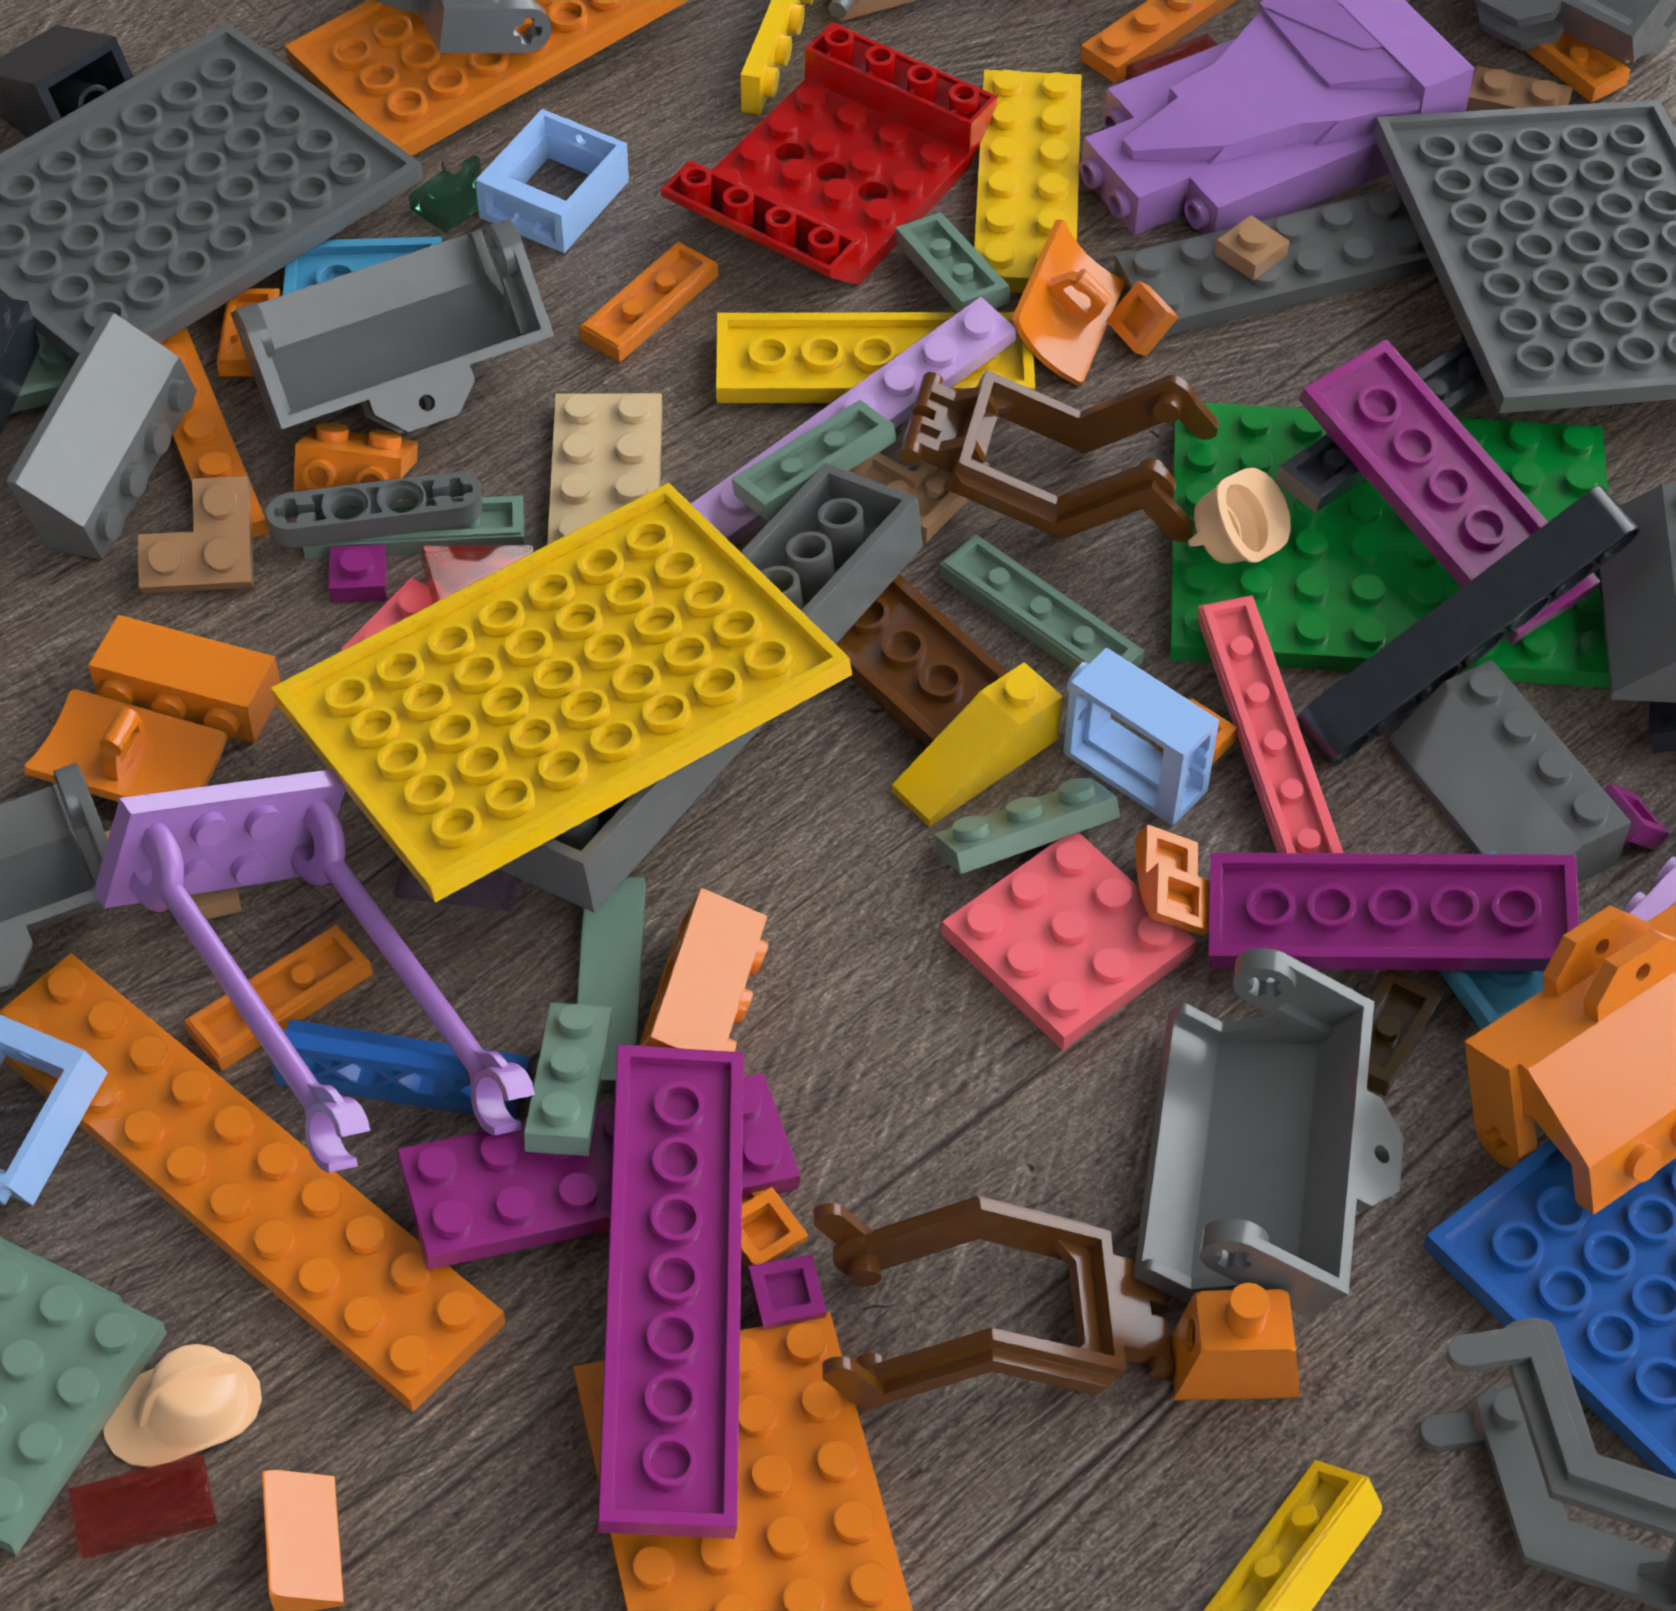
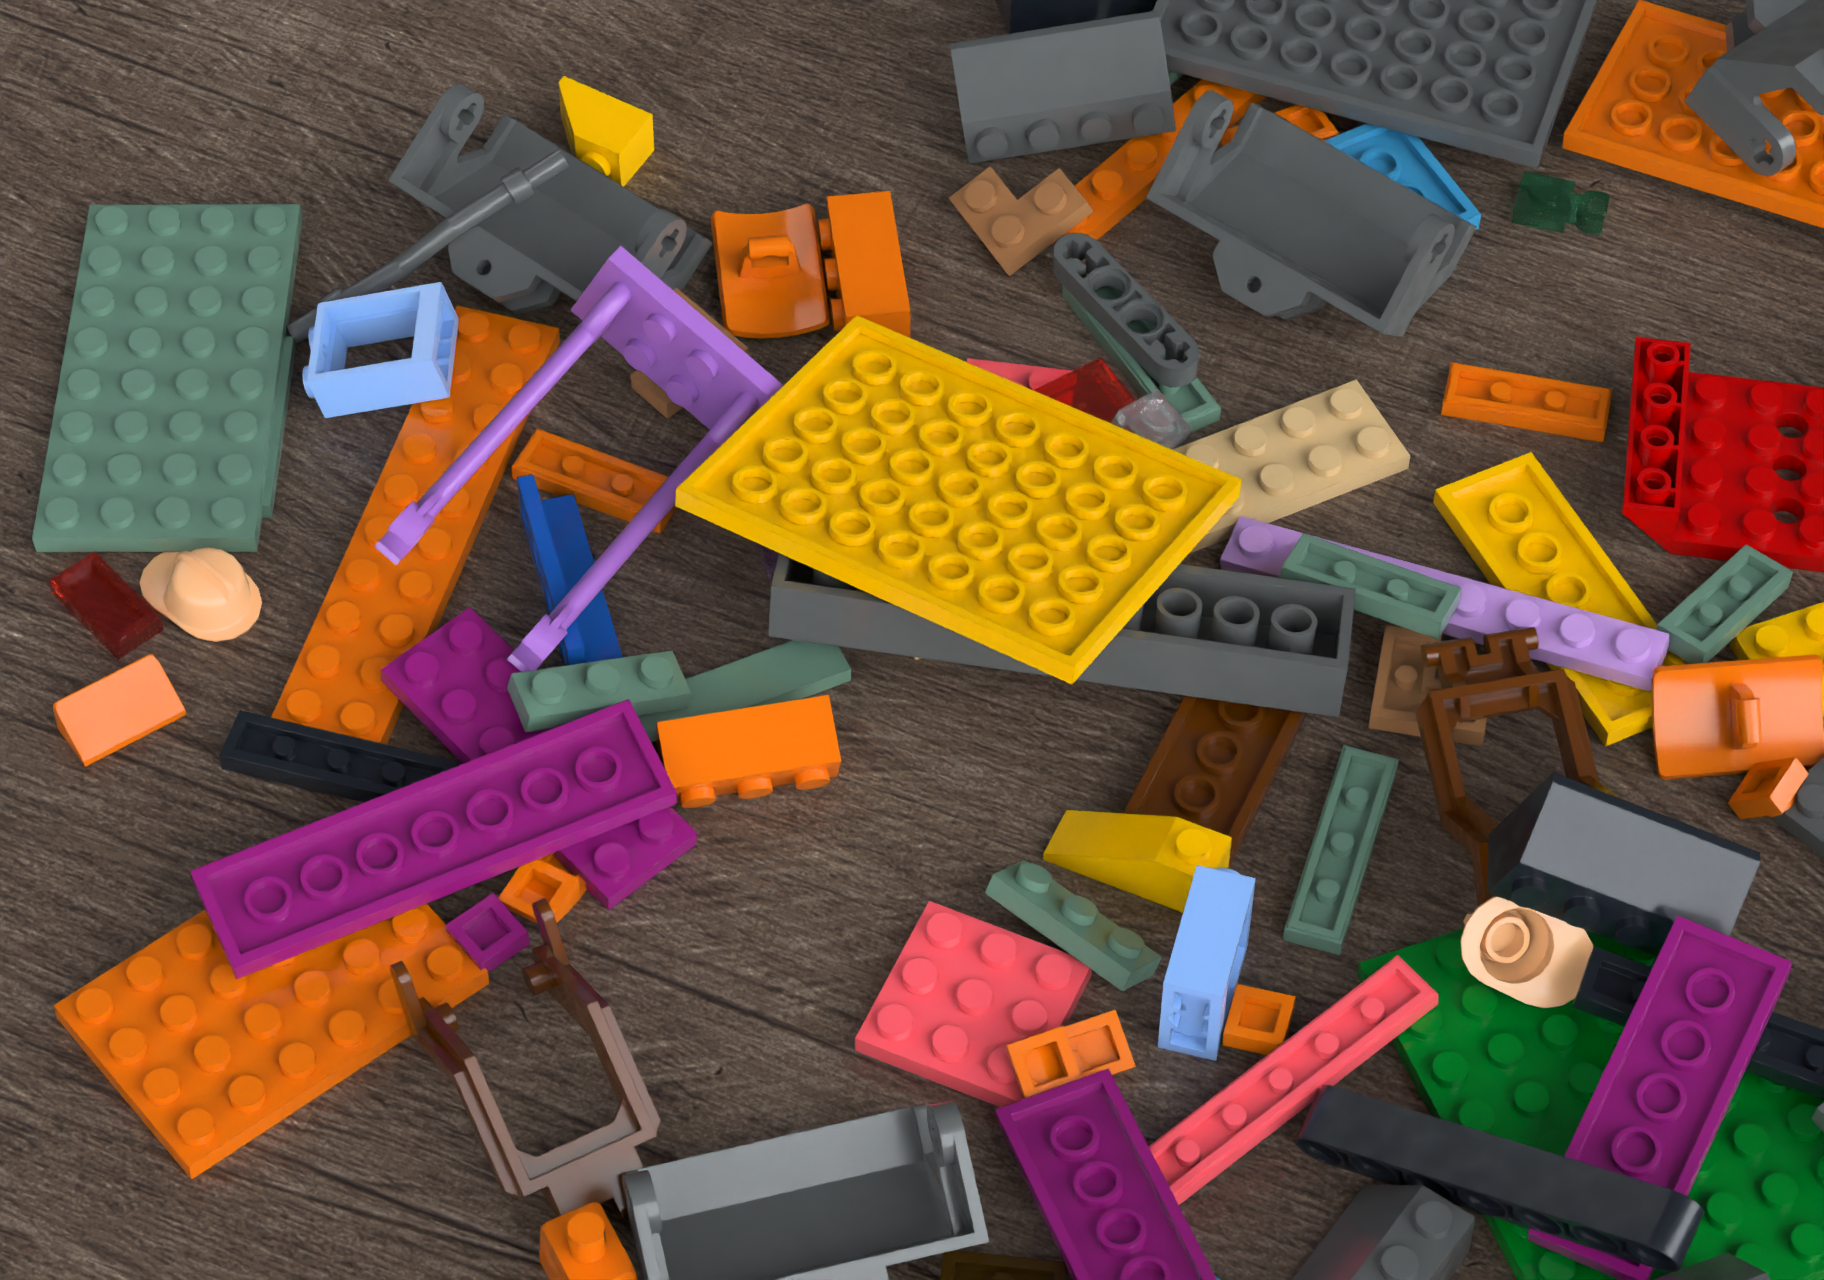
camera: 65 degrees right, 0 degrees up
orange bracket [294,423,418,501] -> none
magenta plate [329,544,388,603] -> none
light blue window [475,109,629,253] -> none
none -> black plate [219,710,459,802]
none -> clear plate [1112,389,1192,449]
none -> slope [1487,773,1761,956]

